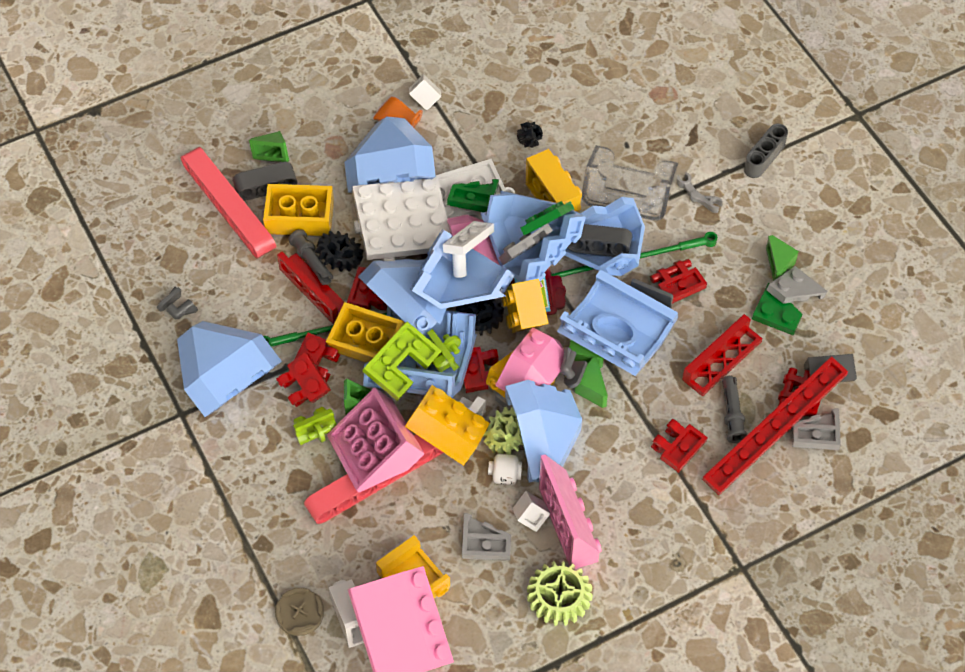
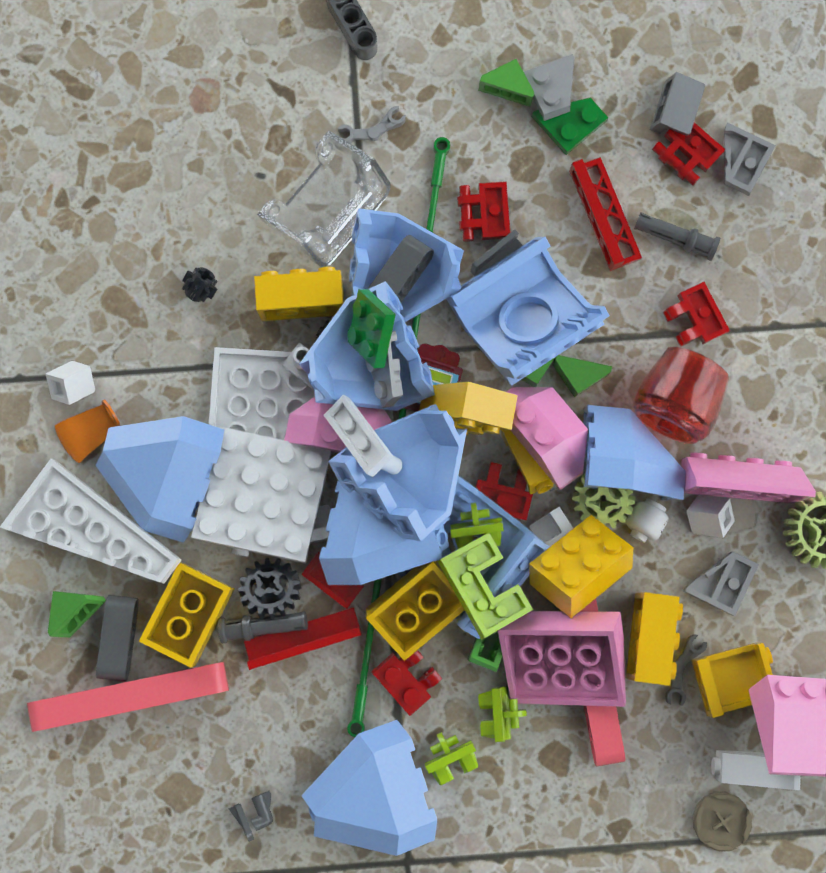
camera: 70 degrees left, 25 degrees up
red plate [276,352,331,407] -> none
green wing [447,179,499,212] -> none
dark grey piece [560,347,587,388] -> none
red plate [702,356,849,495] -> none
none -> white wing [0,458,181,583]
none -> lime hips [425,732,478,786]
none -> yellow brick [625,592,683,686]
none -> clear red piece [633,347,729,444]
none -> dark grey piece [665,634,707,706]

